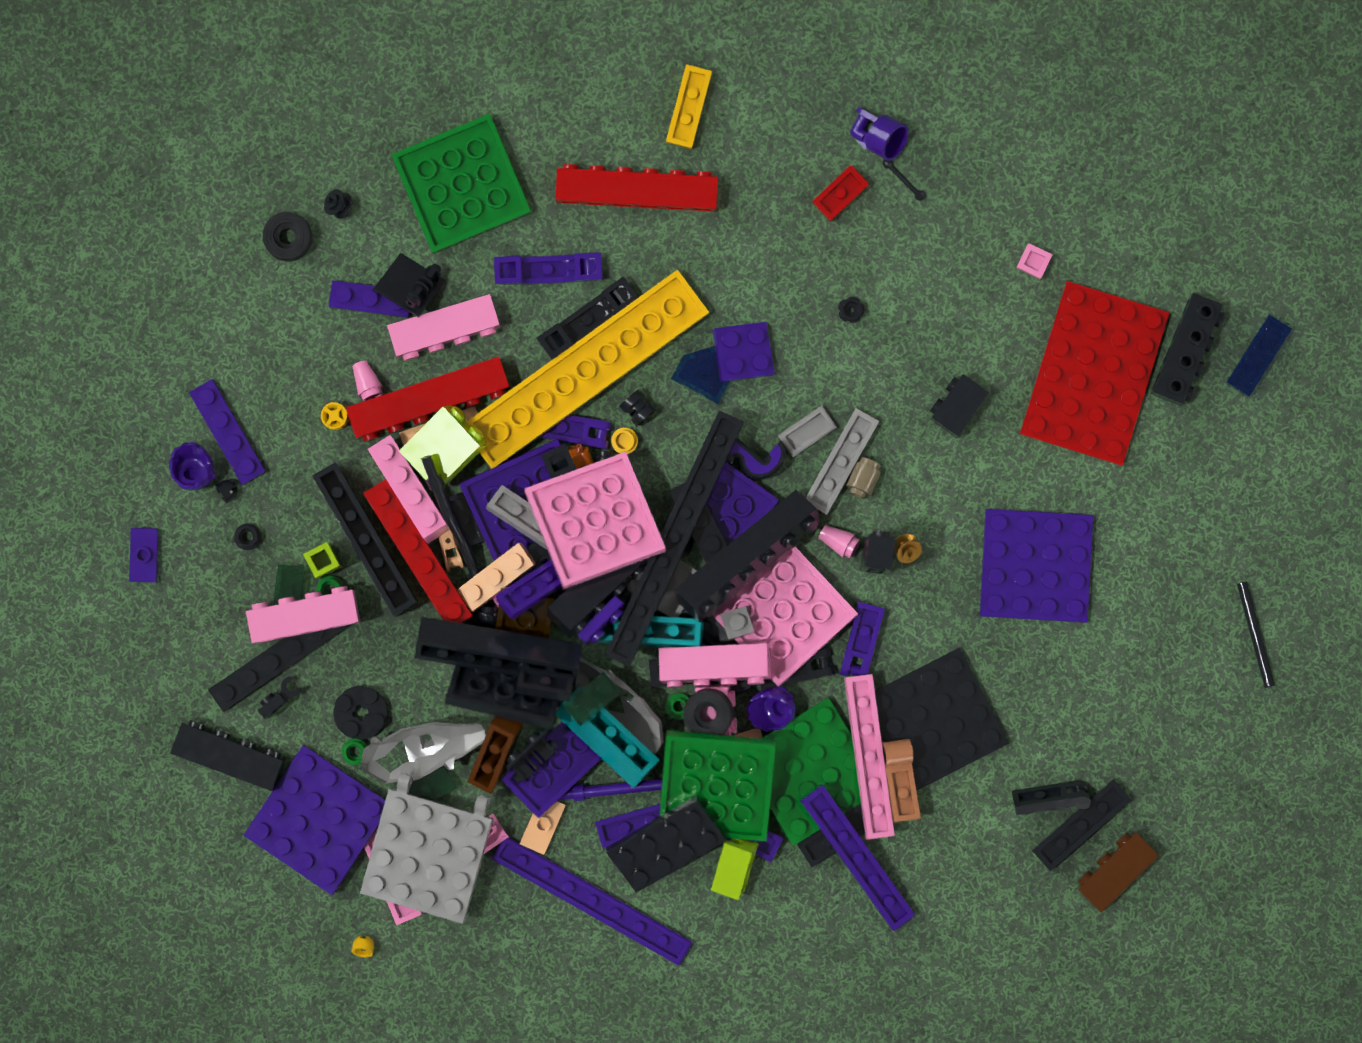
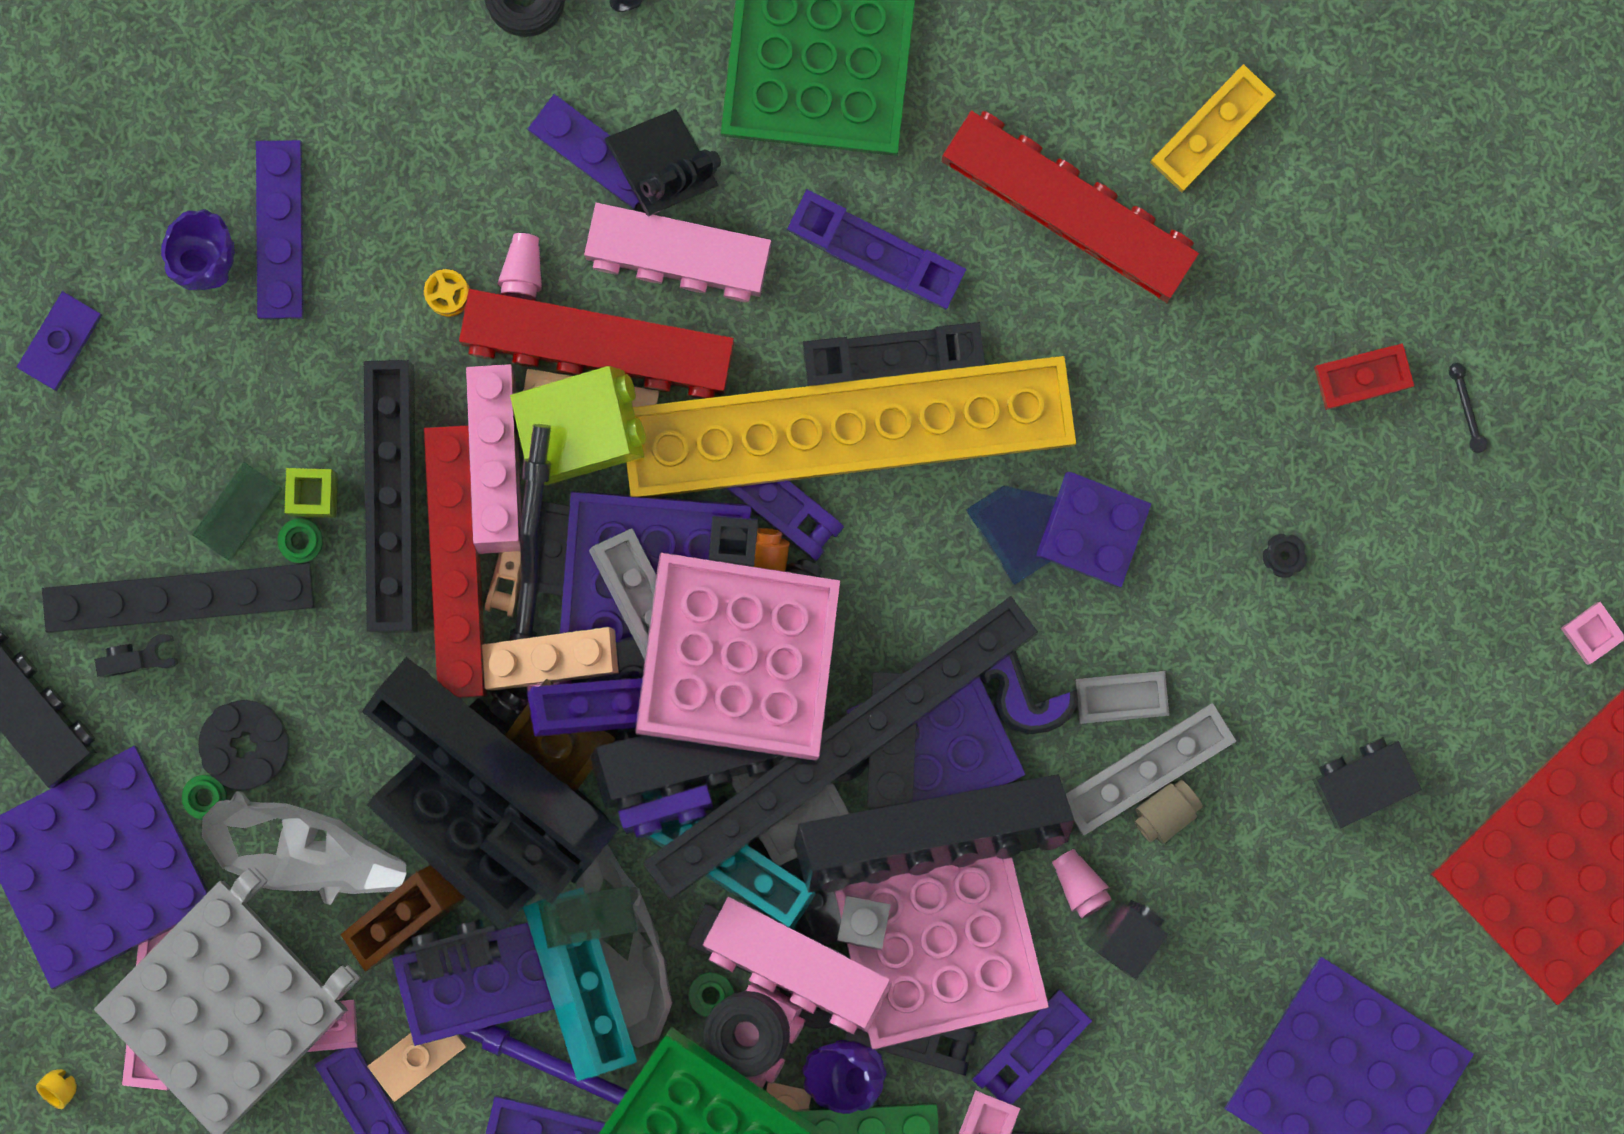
camera: 30 degrees right, 0 degrees up
black hinge [215,480,238,503] -> none
black plate [234,523,261,550] -> none
bright pink brick [246,586,361,644] -> none
clear green plate [409,766,457,801] -> none
yellow plate [611,428,638,454] -> none
black wheel [619,389,656,427] -> none
dark purple piece [850,107,909,161] -> none
pearl gold wheel [894,533,922,563] -> none

